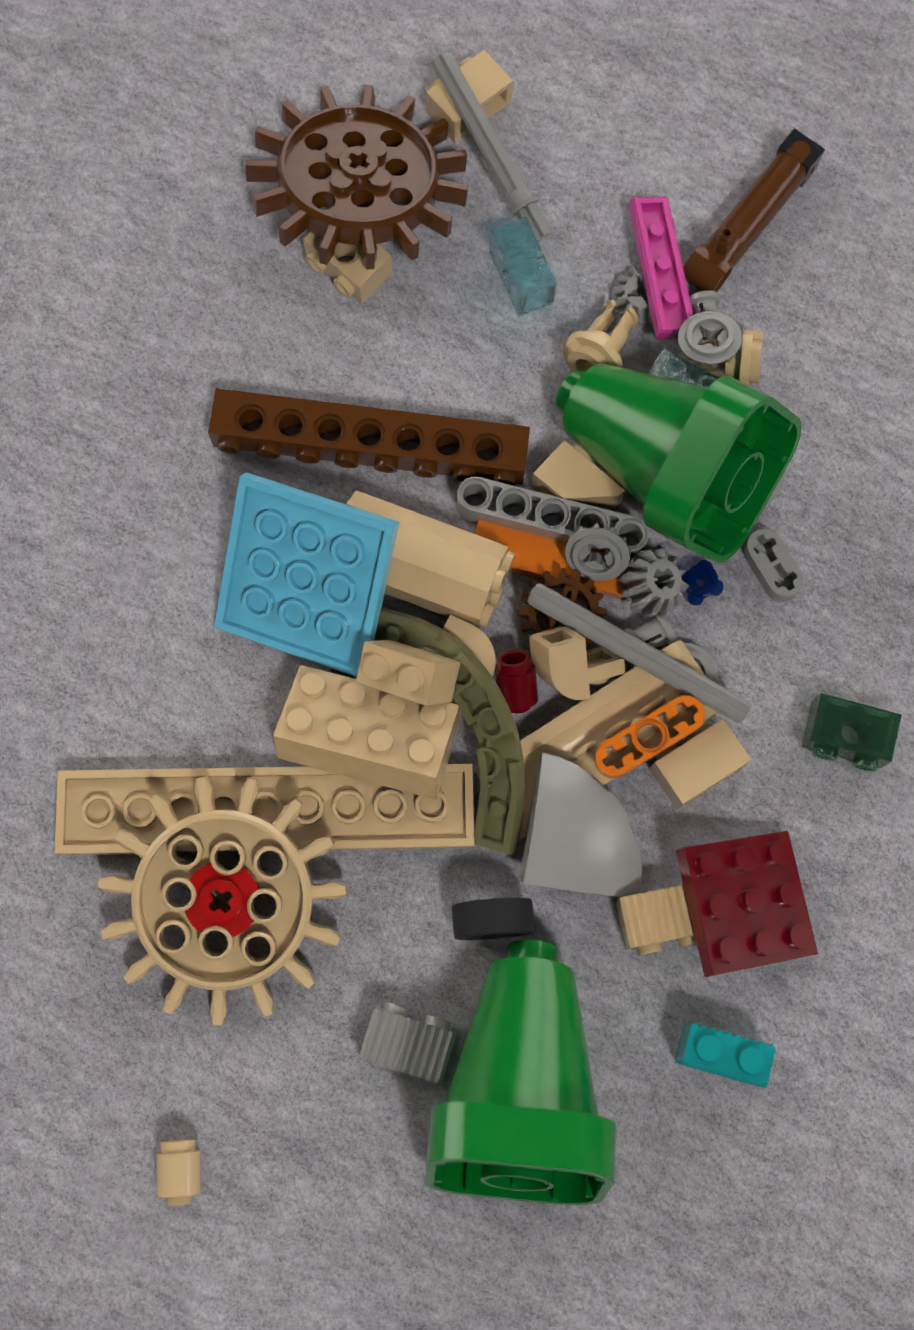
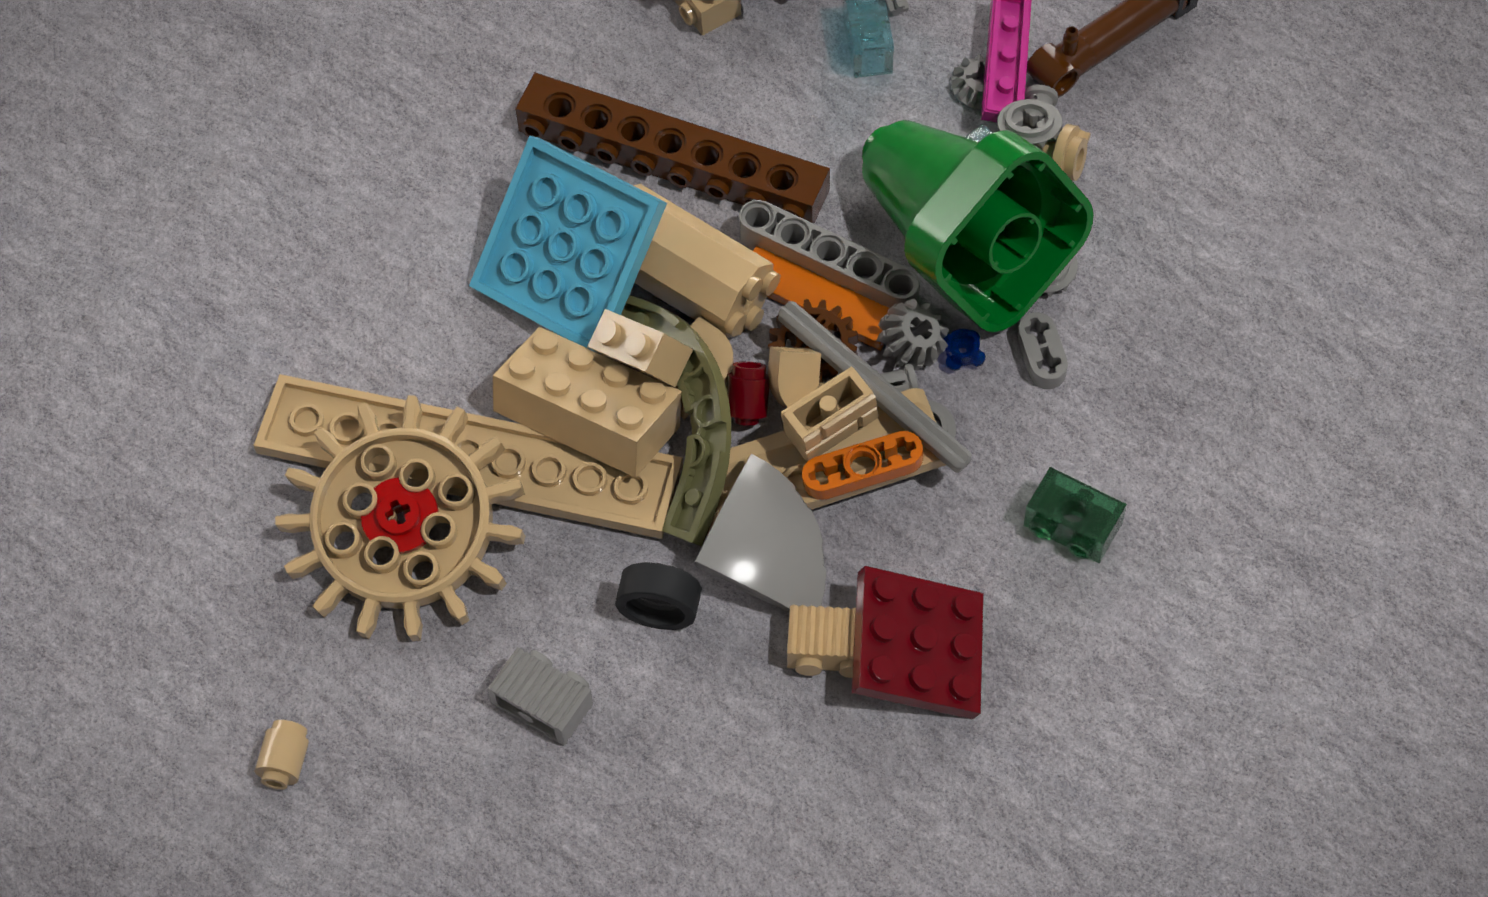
camera: 20 degrees right, 15 degrees down
green cone [425,940,616,1205] -> none
tan slope [531,440,625,509] -> none
tan piece [562,300,639,372] -> none
light grey gear [565,523,631,581] -> none
tan brick [649,719,751,810] -> none
teal brick [675,1022,776,1088] -> none
none -> tan brick [781,366,878,461]

